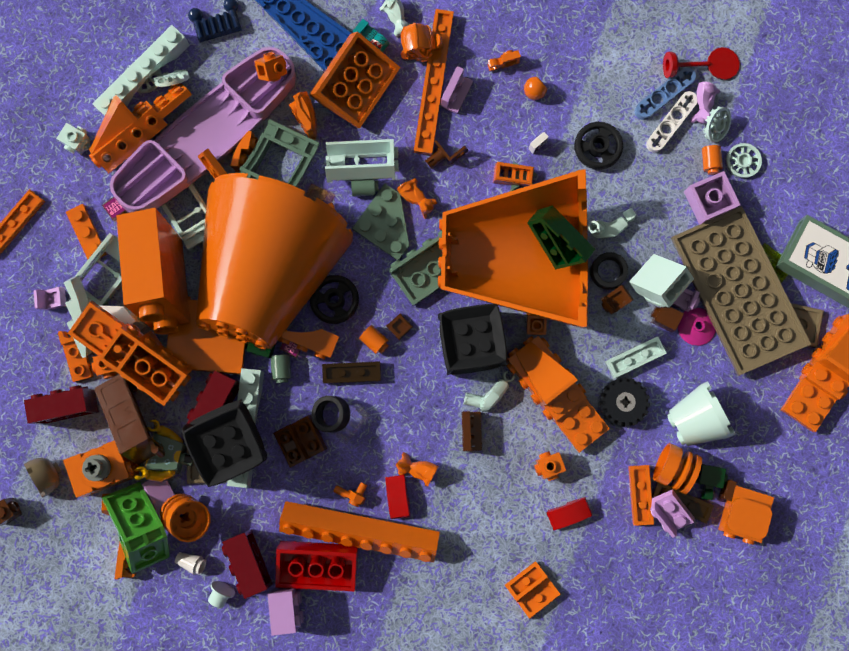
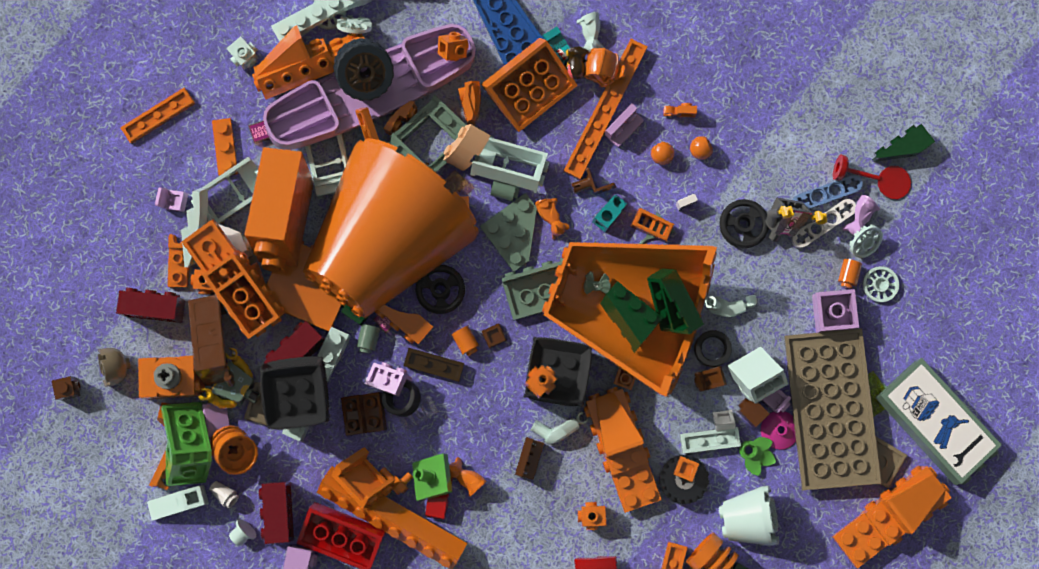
camera: 15 degrees right, 0 degrees up
none -> light aqua slope [147,485,209,521]
none -> orange panel [331,447,395,509]
none -> wheel [333,38,394,101]
none -> lavender bracket [365,362,413,397]
none -> bright green tile [412,453,452,501]
none -> light nougat brick [443,124,491,171]
none -> orange brick [524,365,556,398]
none -> dark brown animal [566,47,589,80]
none -> sand green piece [583,271,610,294]
none -> teal leg [592,194,628,233]
none -> dark green wedge [600,281,663,353]
none -> orange piece [651,142,675,165]
none -> orange plate [673,456,699,482]
none -> white tile [713,410,736,431]
none -> bright green plate [739,437,776,476]
none -> dark grey torso [765,197,827,242]
none -> dark green slope [872,123,935,162]

